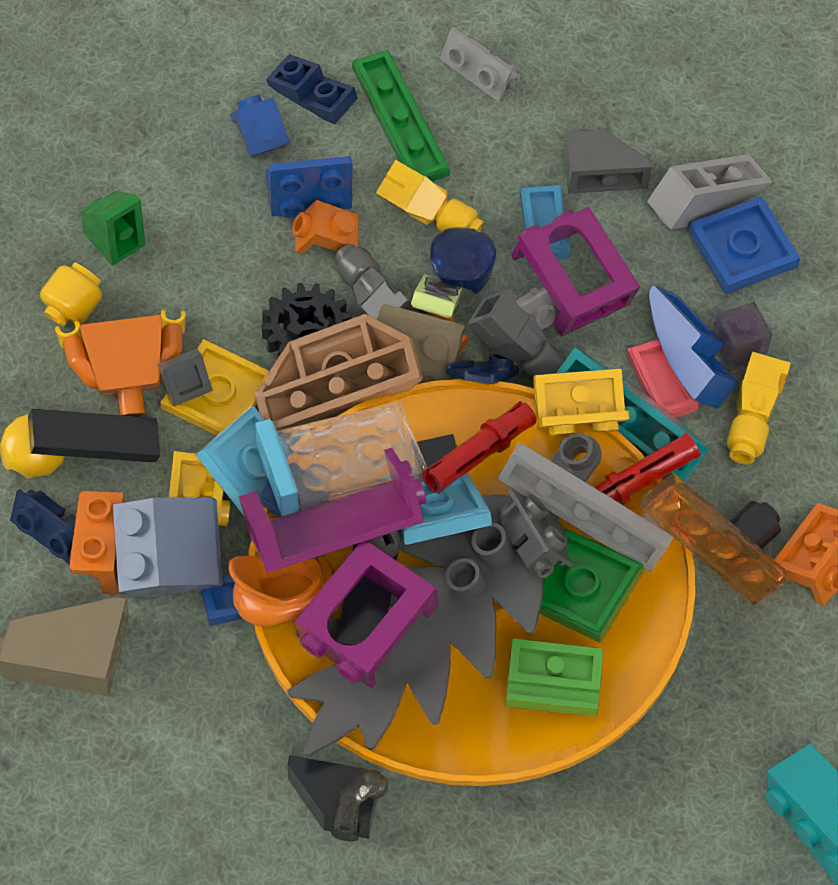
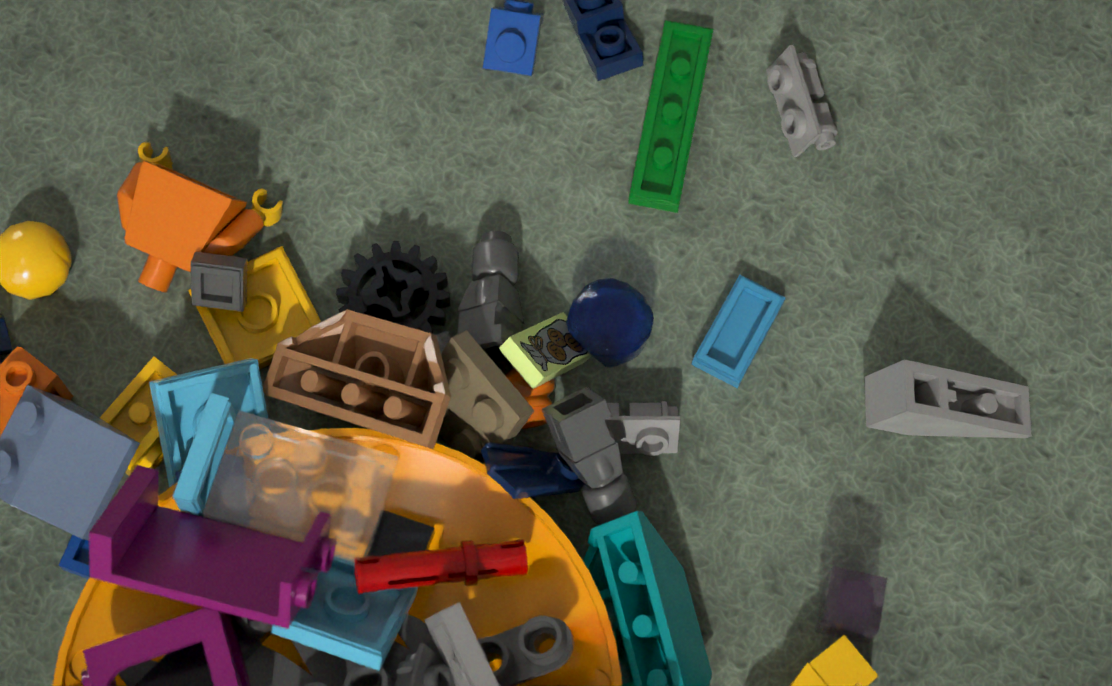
camera: 35 degrees right, 10 degrees up
black tile [28,409,160,462] -> none
yellow head [40,263,103,327] -> none
green slope [81,191,146,266] -> none
orange piece [228,555,334,626] -> none
blue bracket [266,156,353,218] -> none
orange bracket [292,200,358,254] -> none
yellow piece [376,160,484,243] -> none
magenta panel [511,207,640,337] -> none
yellow bracket [533,369,629,436] -> none
dark grey slope [563,129,652,194] -> none
coral tile [626,339,699,417] -> none
slope [648,285,739,408] -> none
blue plate [688,196,800,294] -> none

